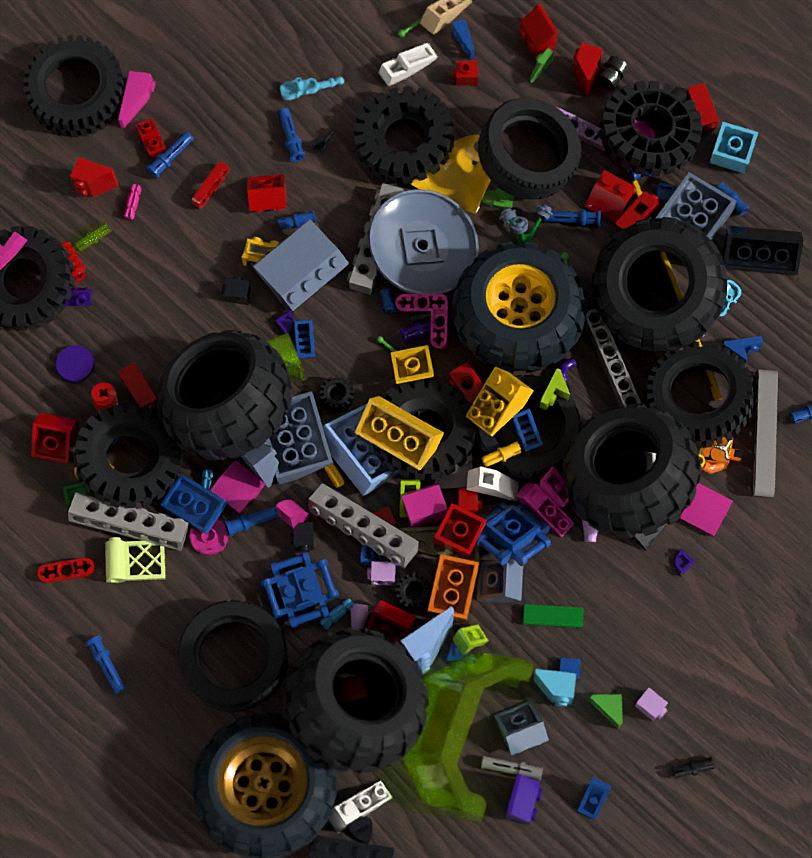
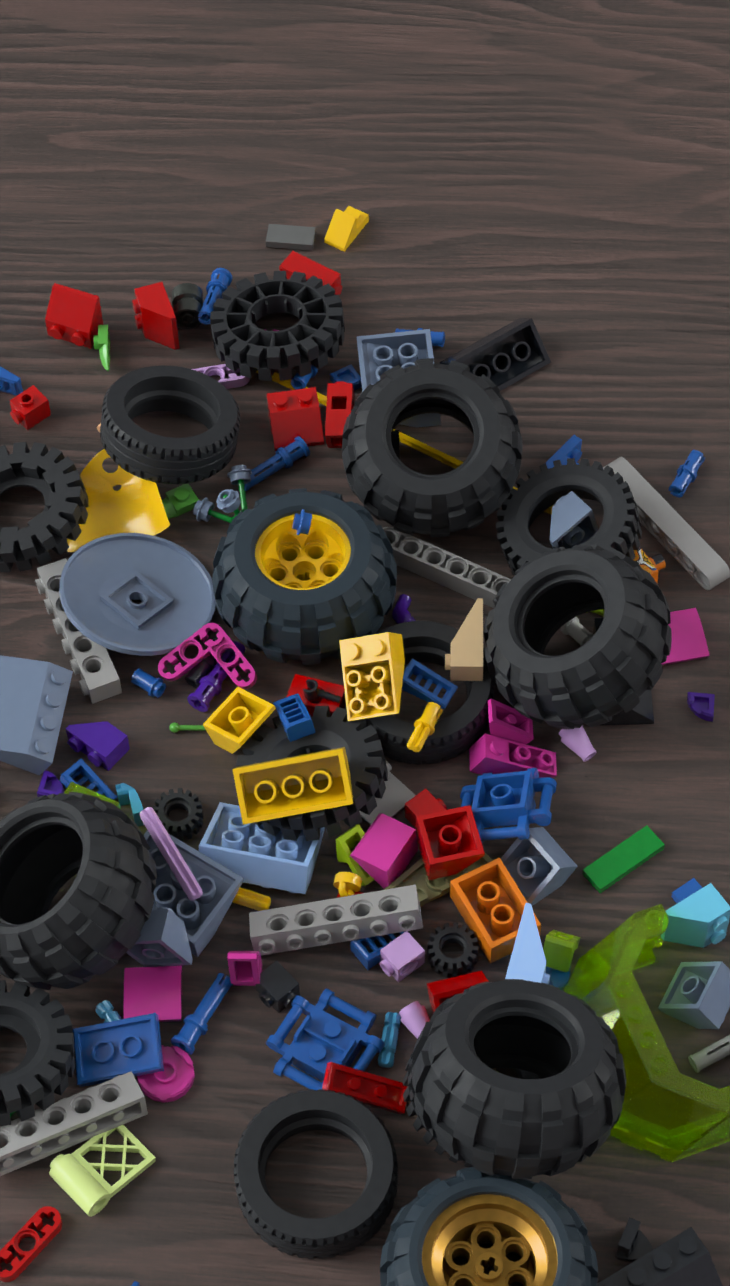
camera: 40 degrees left, 15 degrees down
white slope [329,781,392,833] -> none
white slope [466,467,519,501] -> none
lime slope [539,368,570,410] -> none
medium azure brick [710,122,758,174] -> none
none -> dark purple slope [66,721,130,771]
none -> dark azure slope [115,783,144,826]
none -> lavender axle [140,807,203,901]
none -> blue pin [198,268,232,324]
none -> dark grey tile [266,224,316,251]
none -> blue slope [273,693,315,742]
none -> blue plate [292,509,312,535]
none -> black hand [303,679,341,703]
none -> red tile [322,1062,407,1115]
none -> yellow slope [324,206,369,252]
none -> yellow tile [333,872,362,897]
none -> tan slope [445,598,483,681]
none -> sand blue slope [549,491,599,549]

